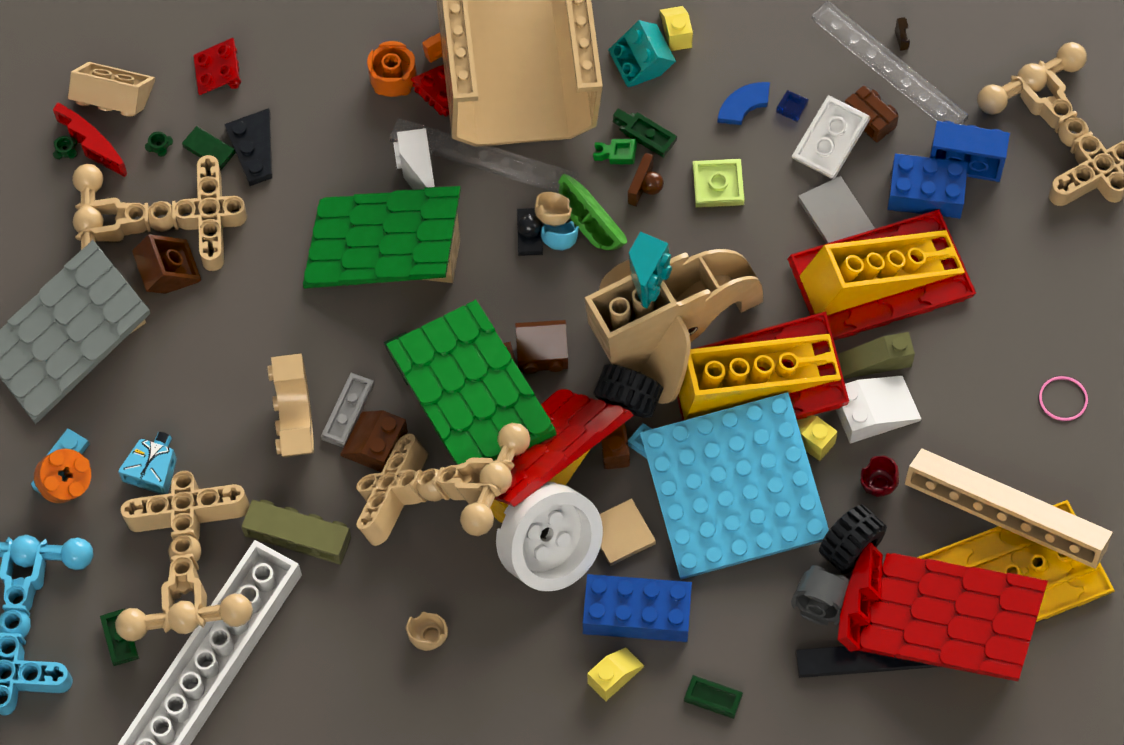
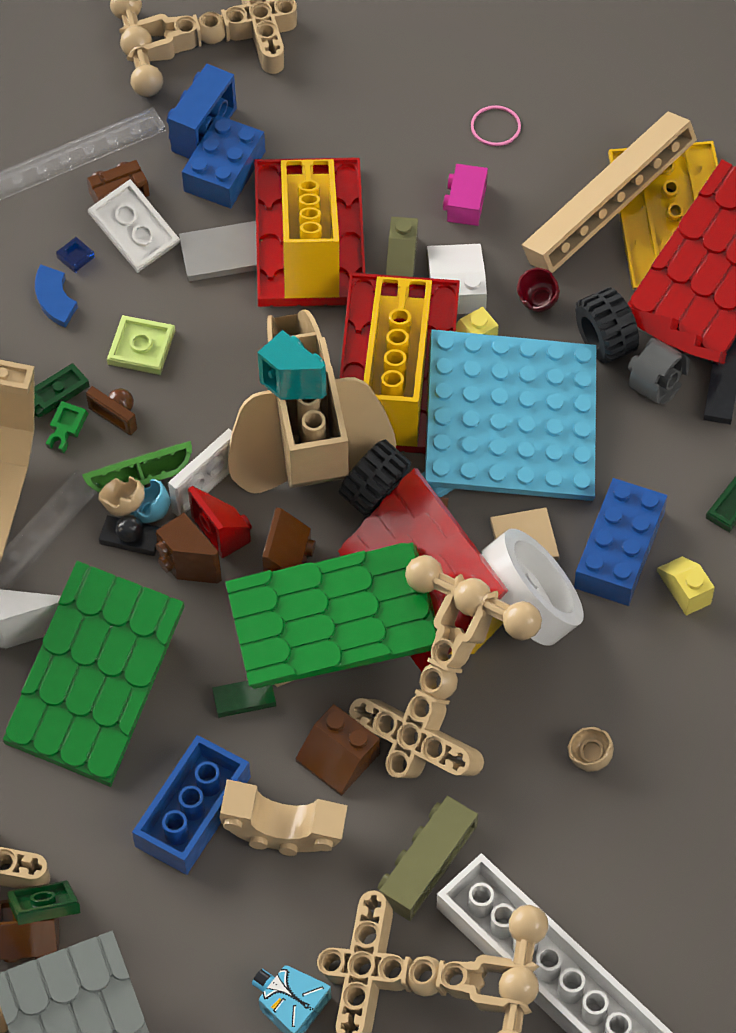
camera: 75 degrees left, 5 degrees down
light grey tile [321,373,374,448] -> none
dark brown tile [895,17,910,51] -> none
none -> dark green tile [7,880,81,925]
none -> blue brick [132,735,251,875]
none -> reddish brown slope [155,513,222,584]
none -> white tile [168,428,232,516]
none -> red slope [188,486,252,558]
none -> dark pink brick [443,164,488,226]

